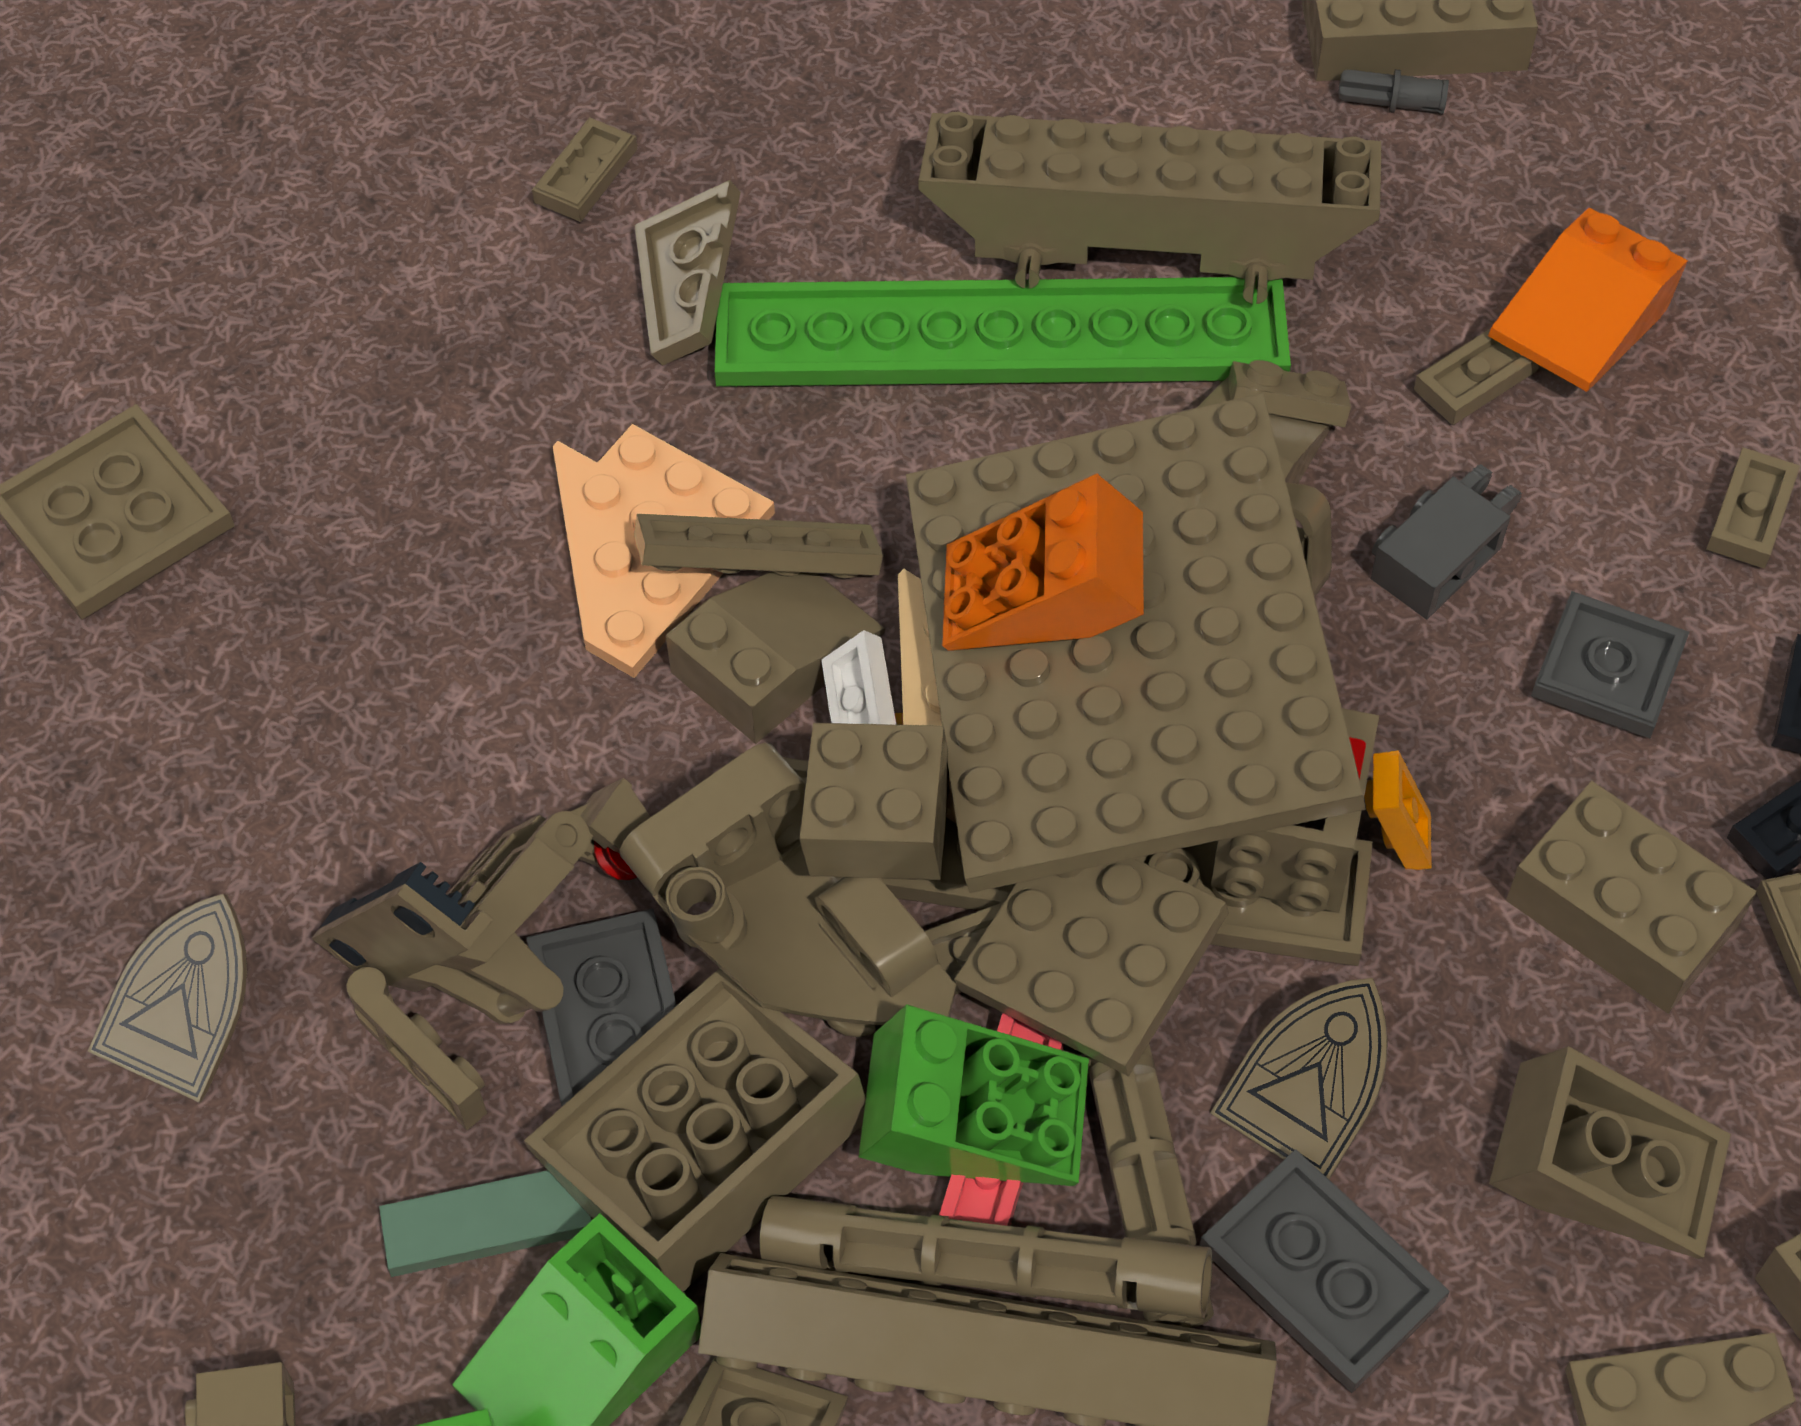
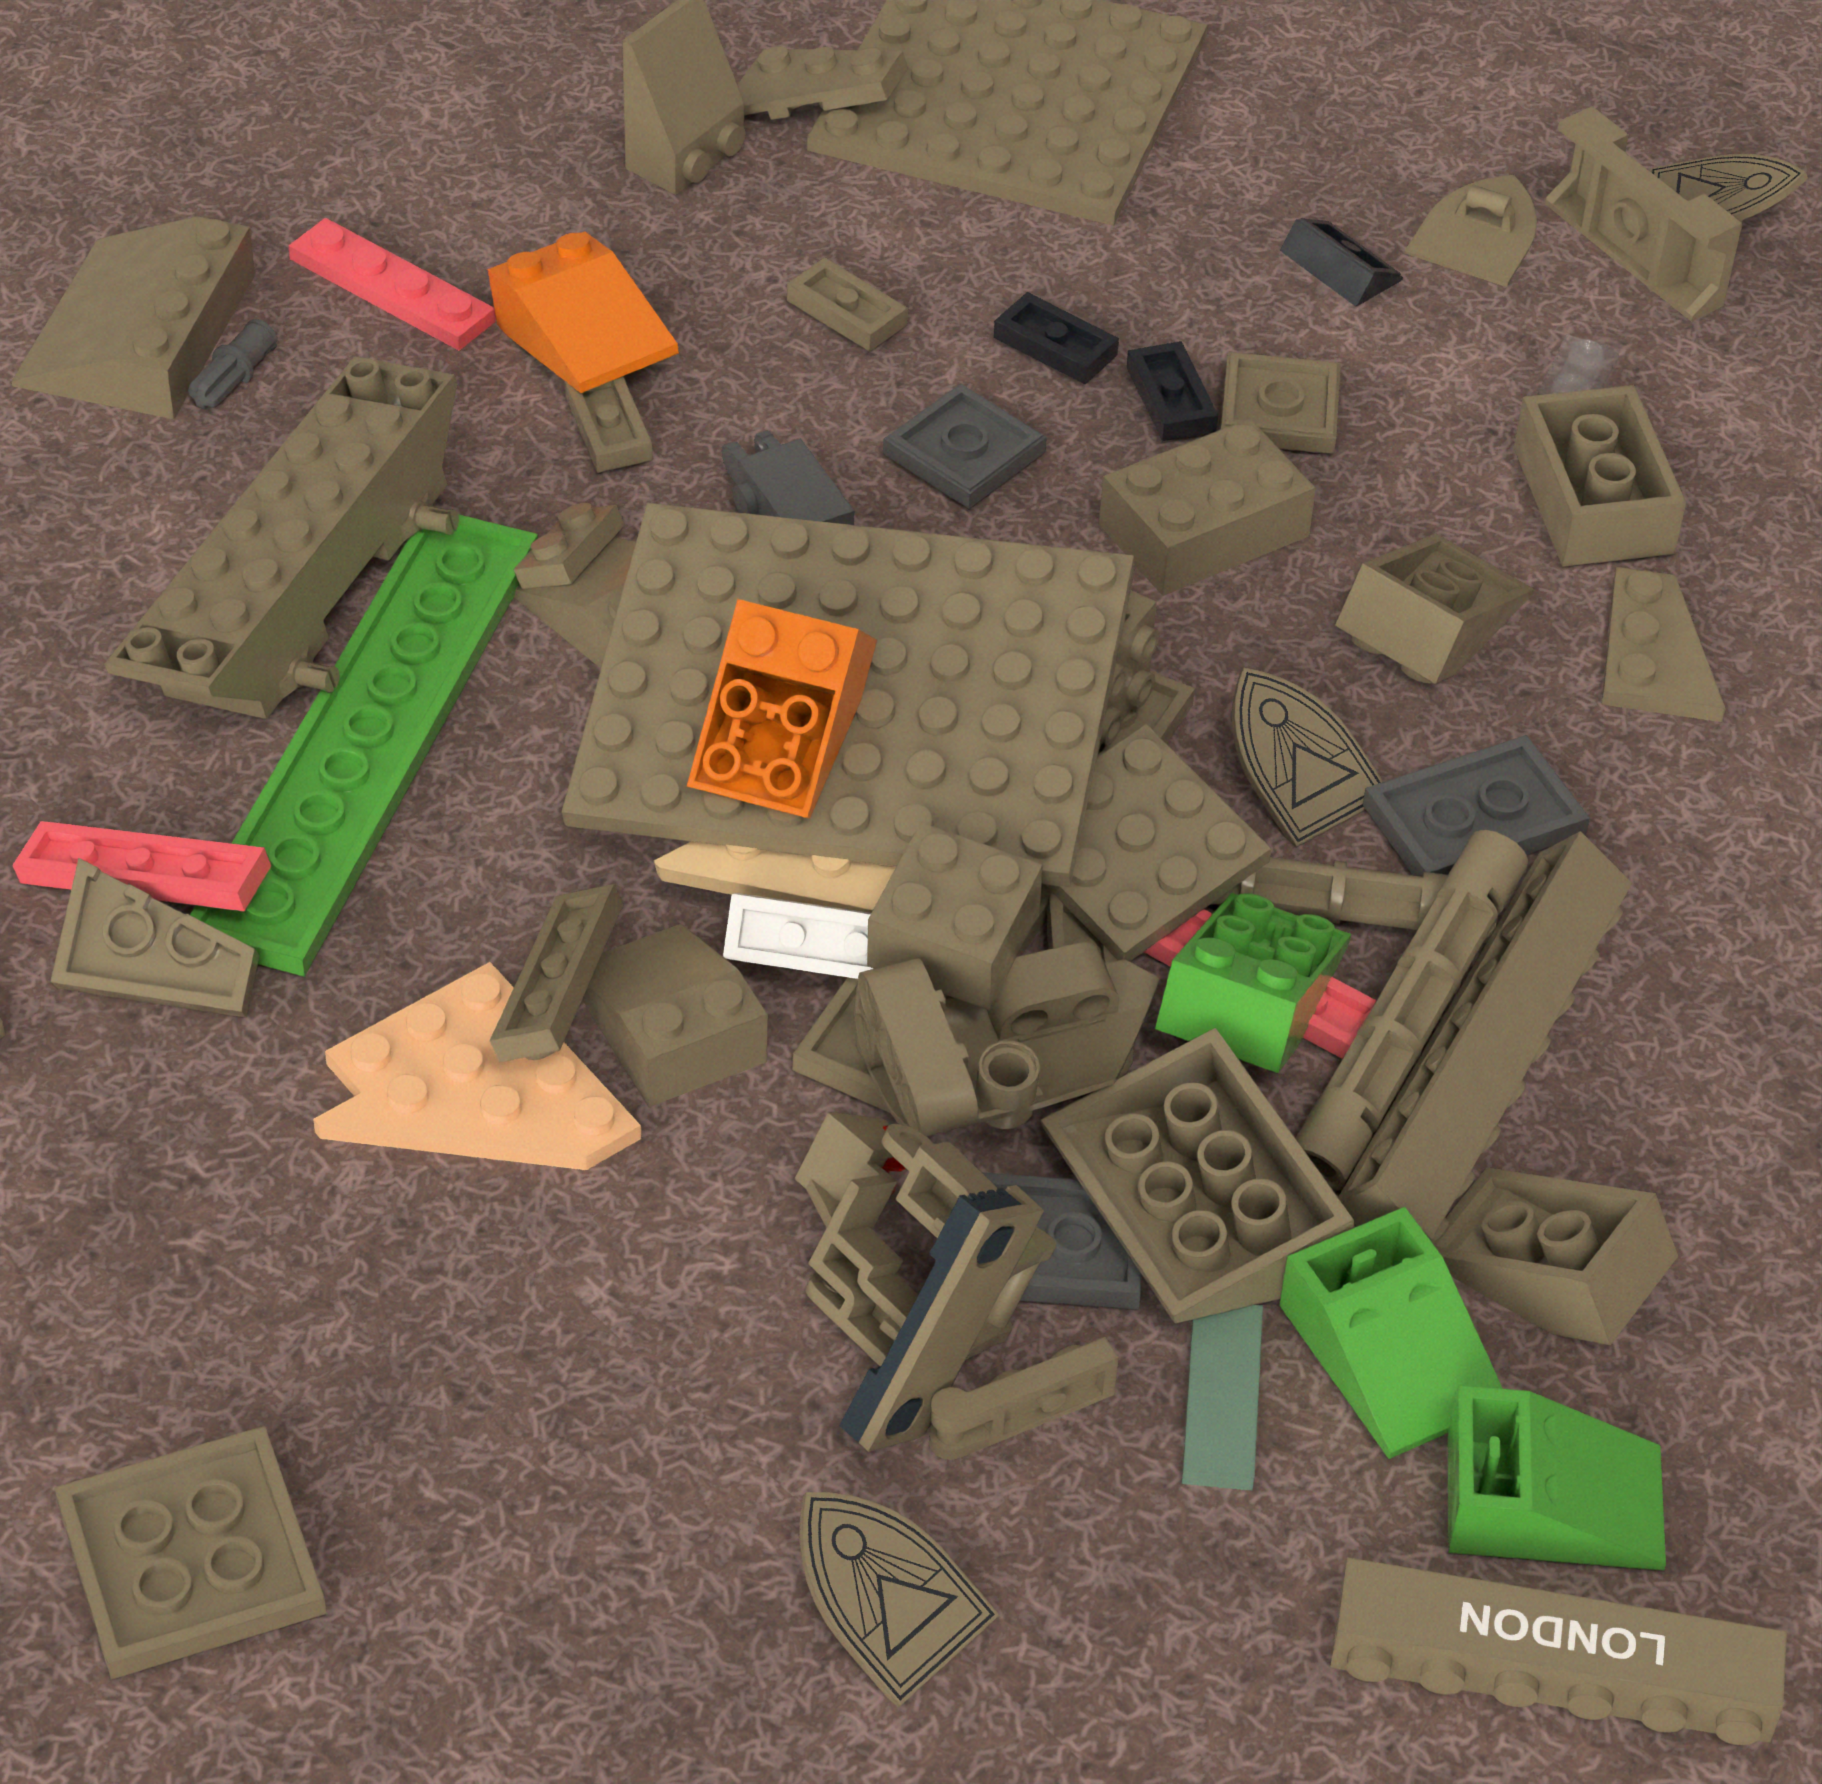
camera: 75 degrees left, 10 degrees down
none -> coral plate [12,821,271,911]
none -> coral plate [288,218,496,351]

